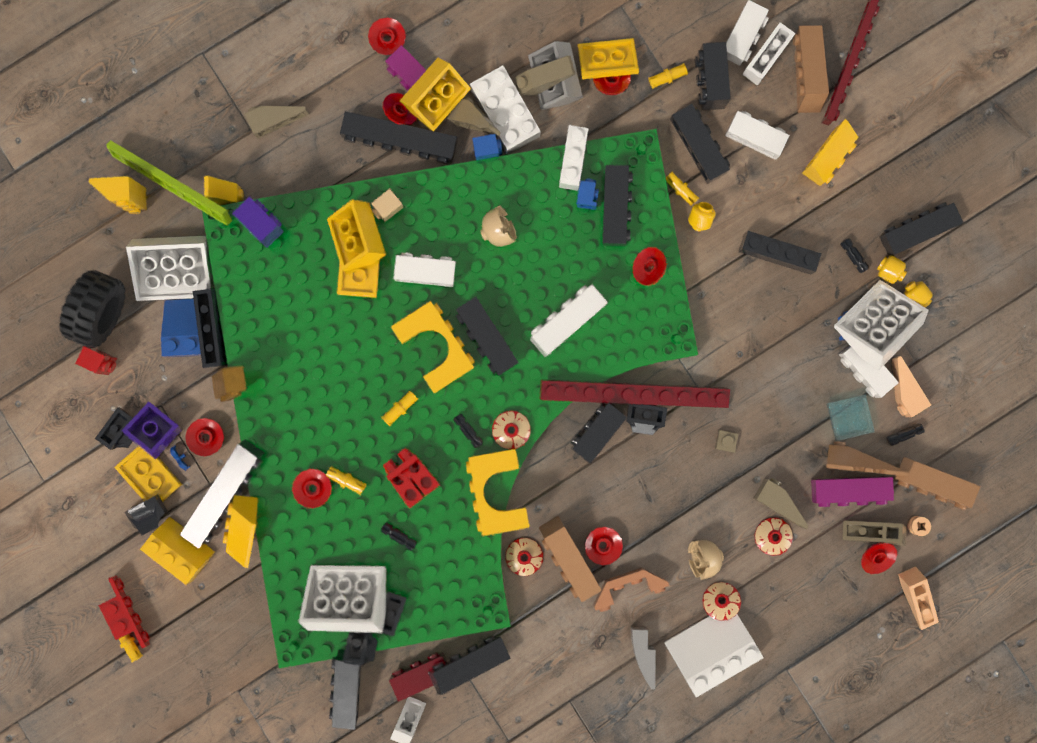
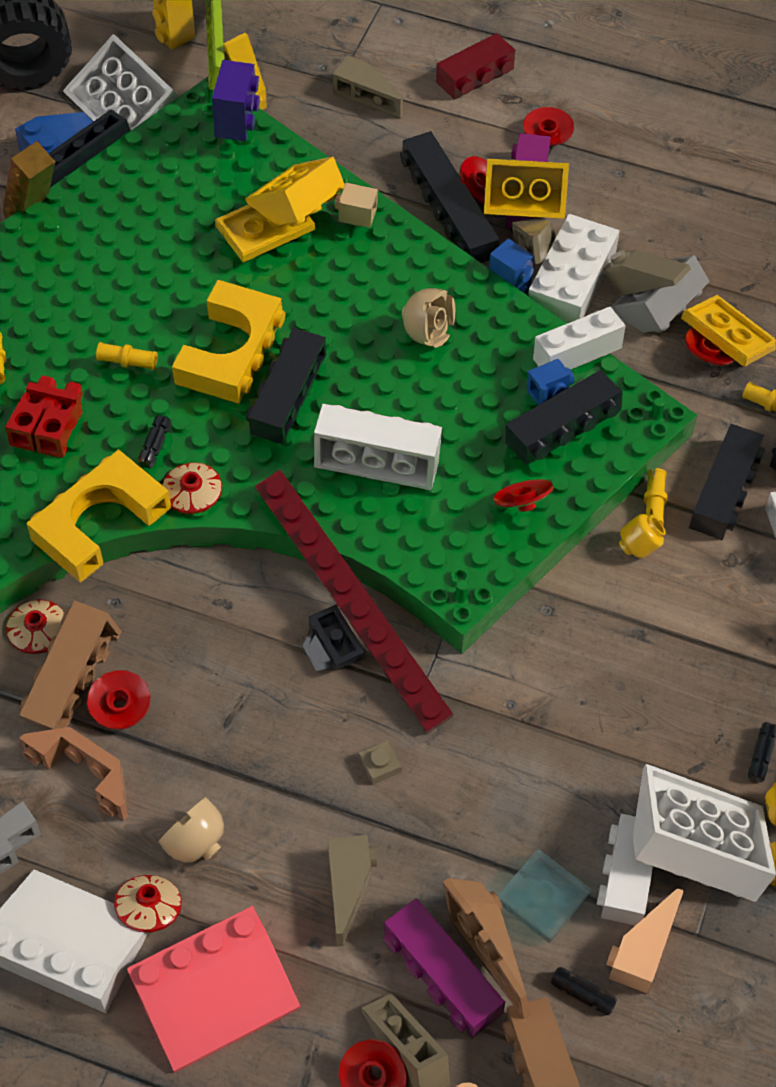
camera: 60 degrees right, 30 degrees down
white brick [394,253,456,287] -> none
black brick [570,403,627,464] -> none
black brick [738,231,822,275] -> none
tan dish [754,517,793,556] -> none
none -> coral slope [127,906,301,1073]
none -> dark red brick [436,33,516,99]

